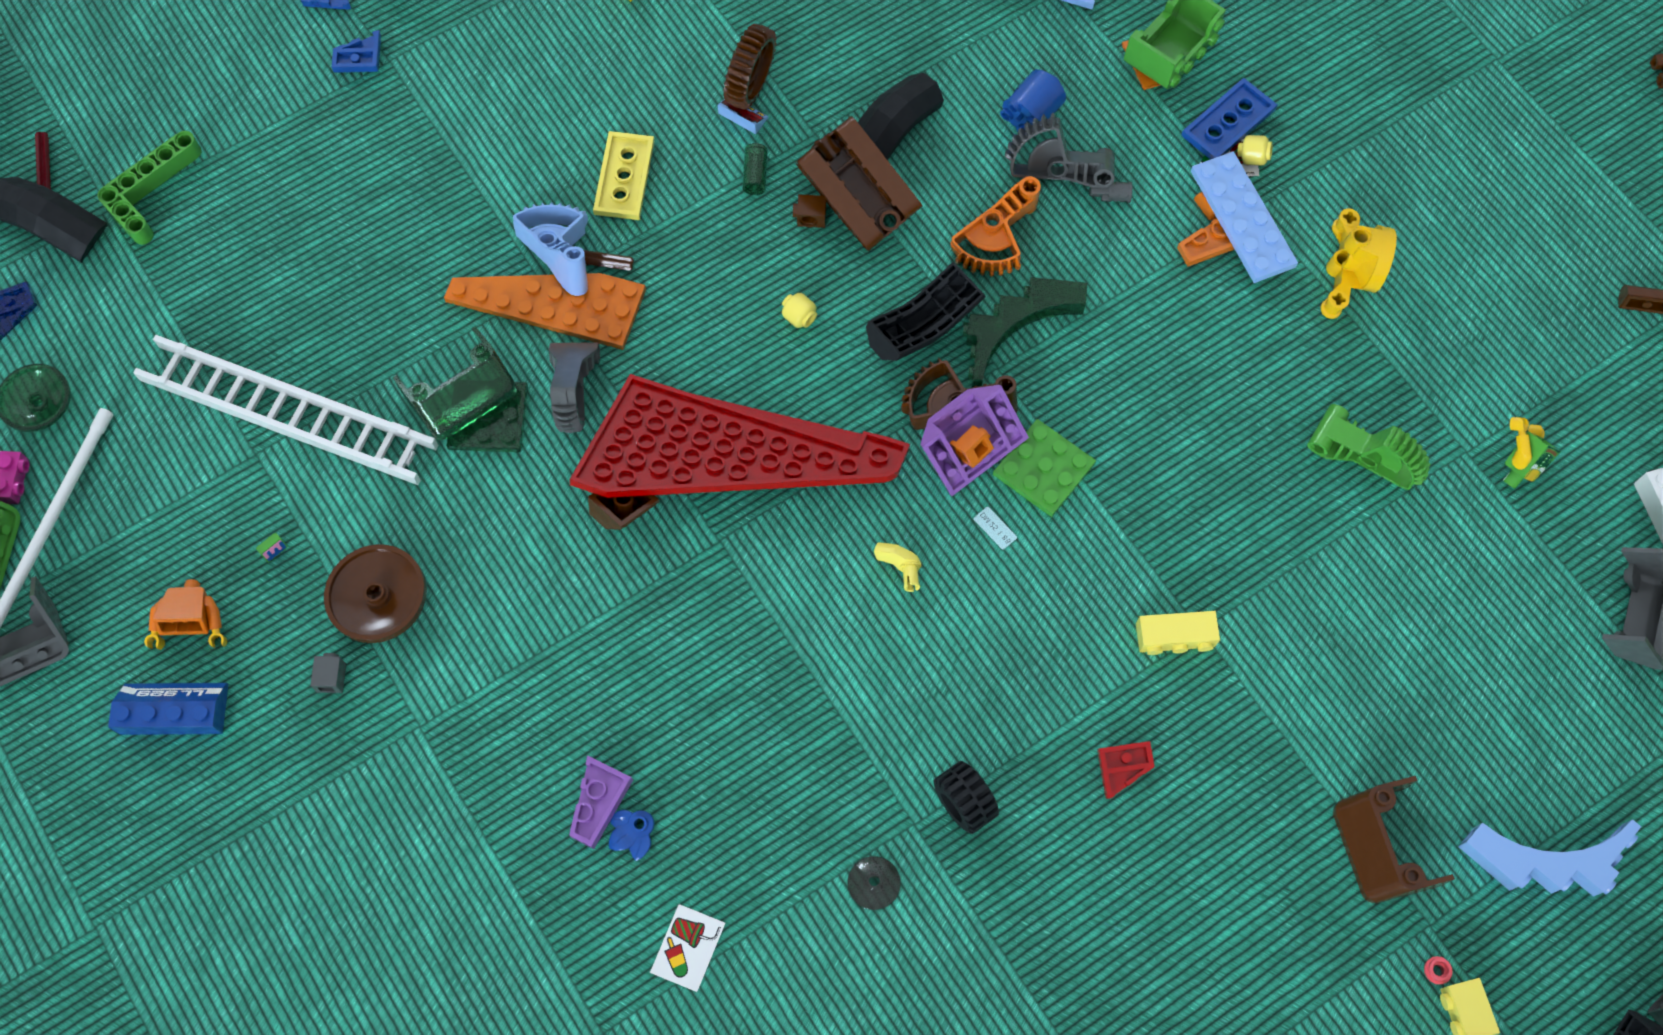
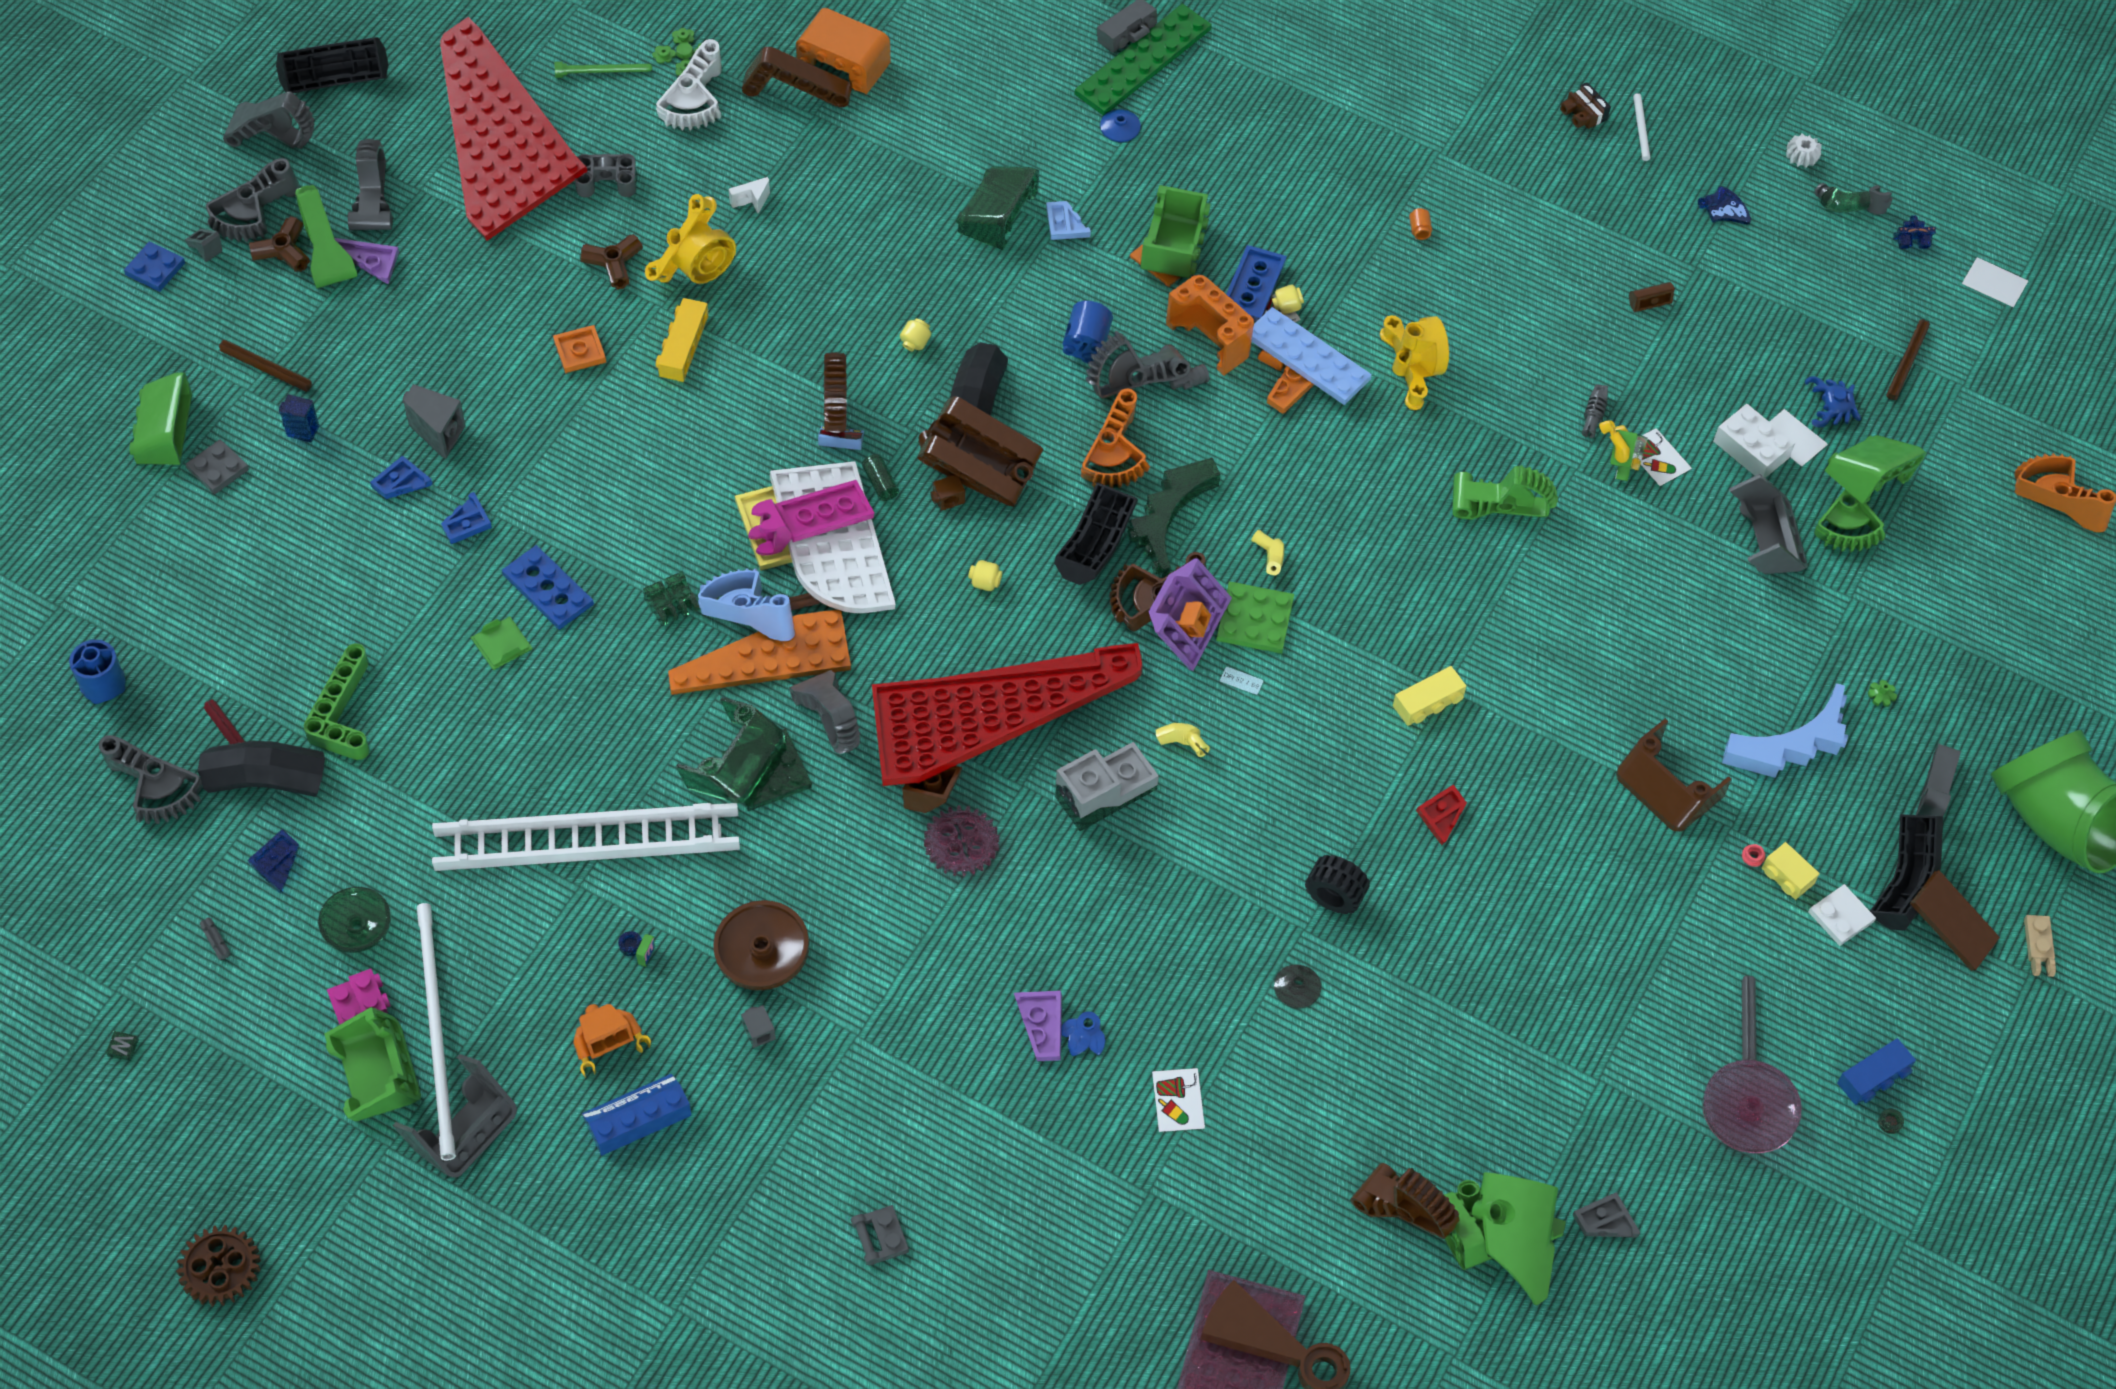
camera: 30 degrees left, 10 degrees down
none -> bright green piece [471,616,533,670]
none -> blue plate [502,545,594,630]
none -> clear blue tile [618,931,642,956]
none -> clear green legs [643,571,700,626]
none -> dark pink hinge [748,480,874,556]
none -> white plate [770,461,896,613]
none -> dark grey plate [850,1205,909,1265]
none -> light yellow head [900,318,931,351]
none -> clear pink gear [924,805,999,877]
none -> light grey piece [1055,742,1159,831]
none -> orange windscreen [1166,275,1254,376]
none -> light yellow arm [1251,530,1284,575]
none -> orange brick [1409,208,1432,240]
none -> dark grey hinge [1582,384,1608,438]
none -> white sticker [1641,428,1692,486]

